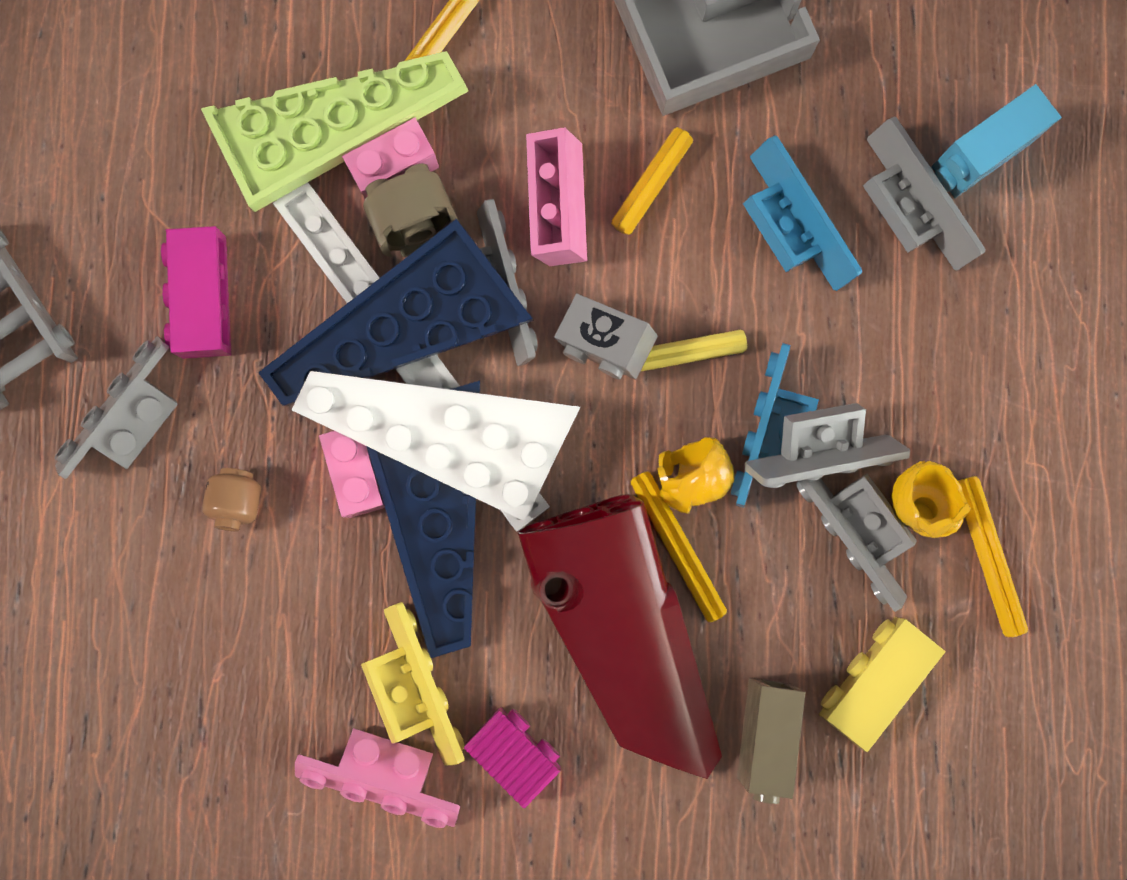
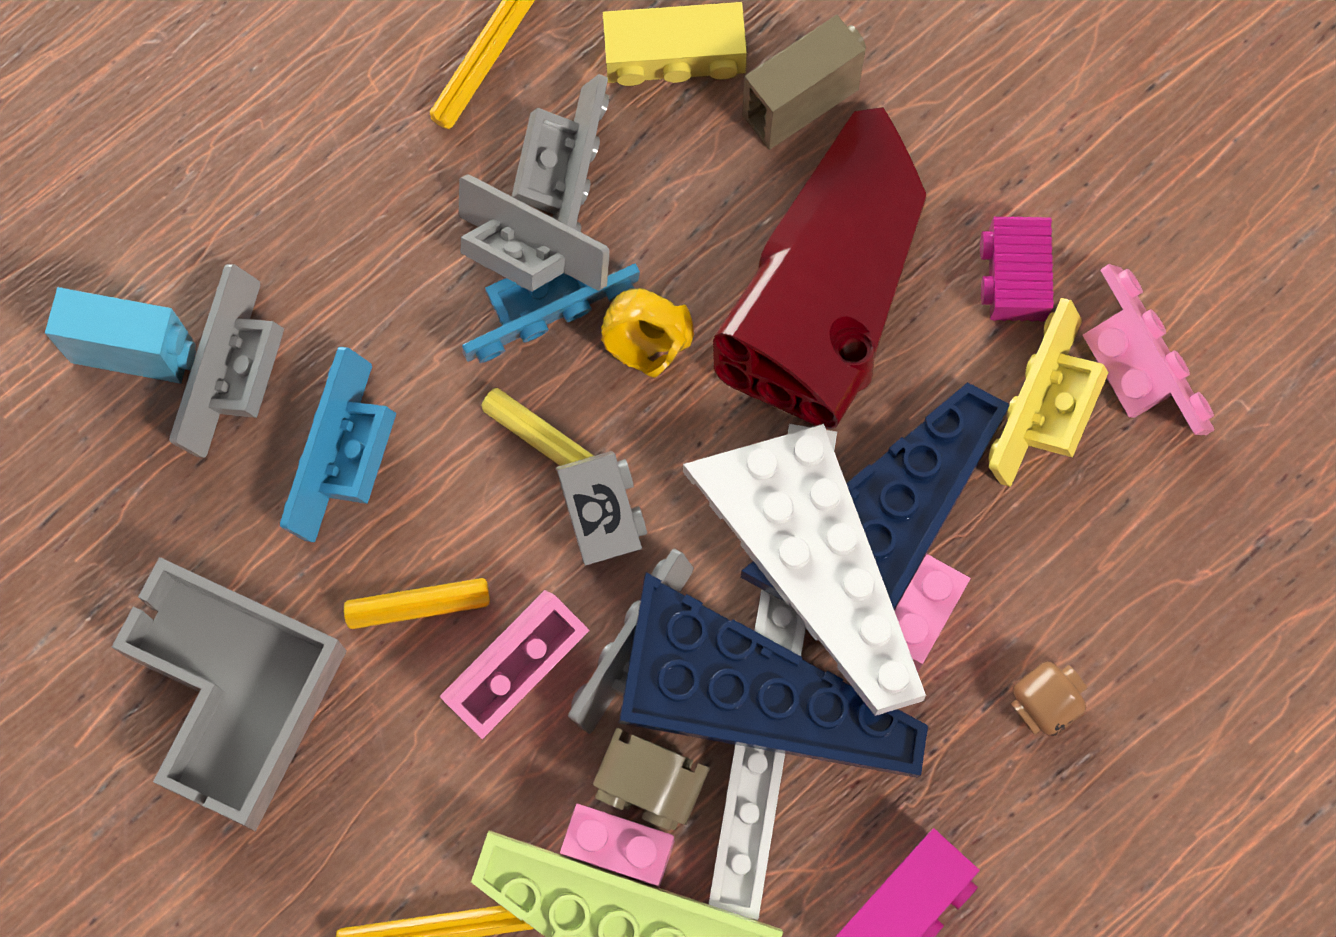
camera: 130 degrees left, 10 degrees down
light grey bracket [54,336,178,479] -> none
yellow axle [631,471,727,622] -> none
yellow hair [892,461,971,538] -> none

